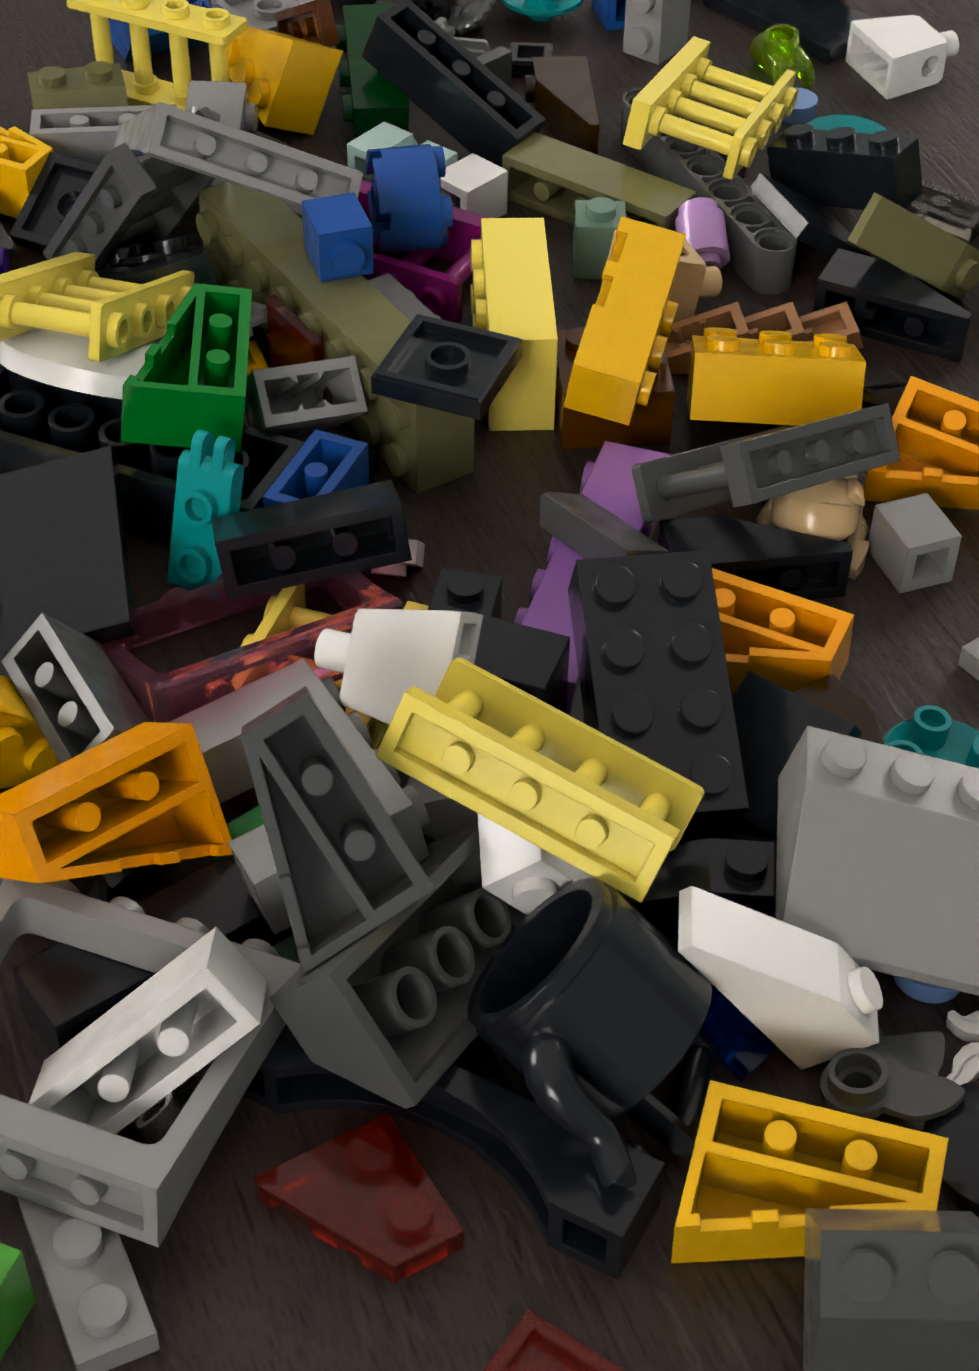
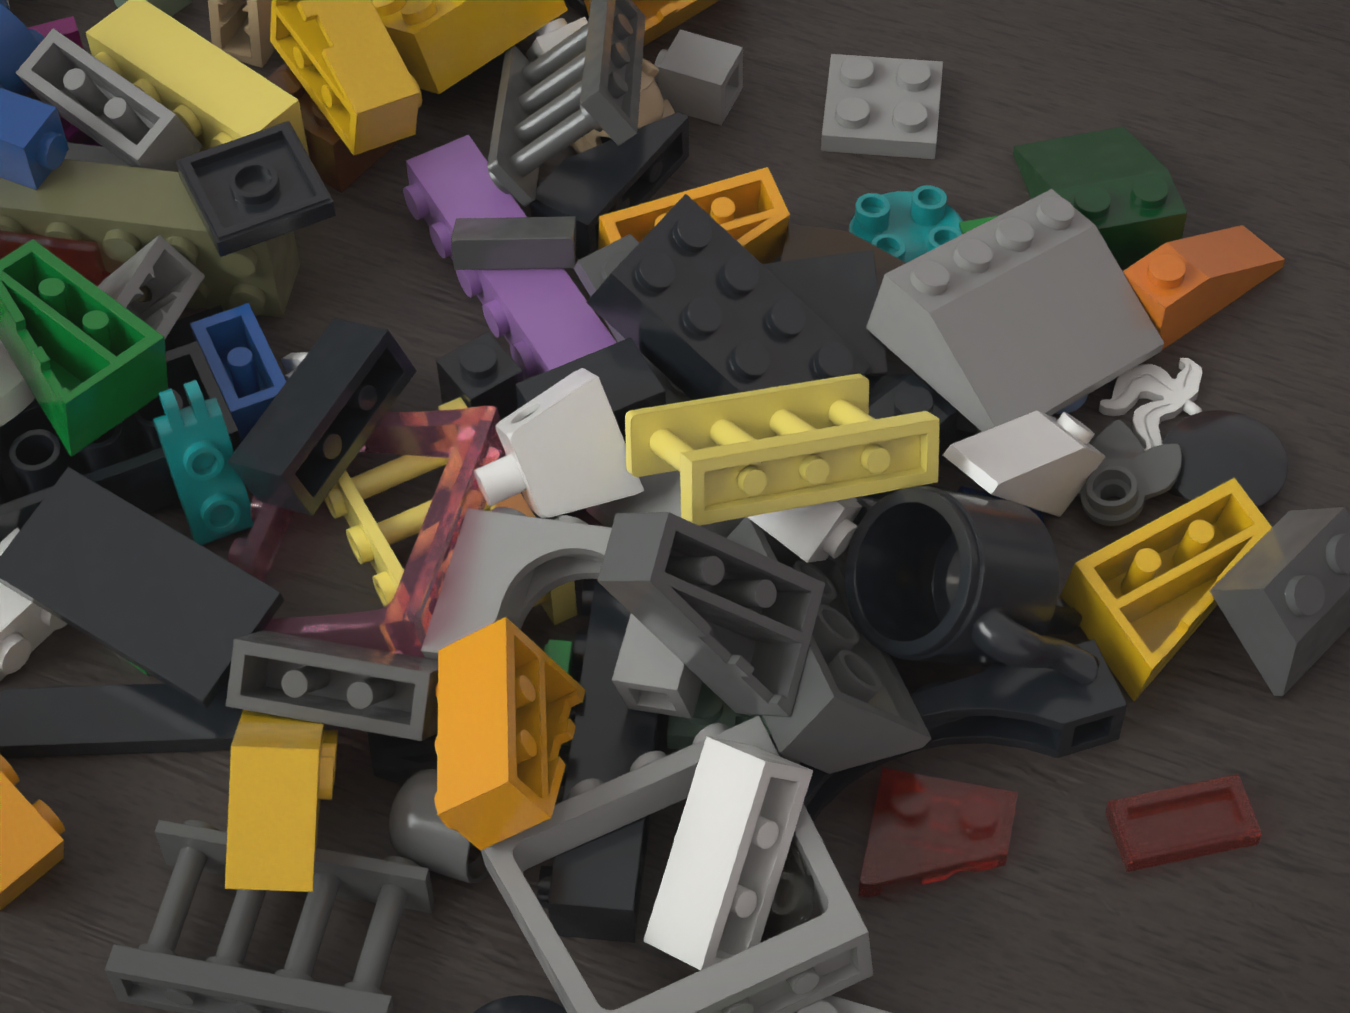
camera: 45 degrees left, 10 degrees up
none -> light grey brick [15,28,203,172]

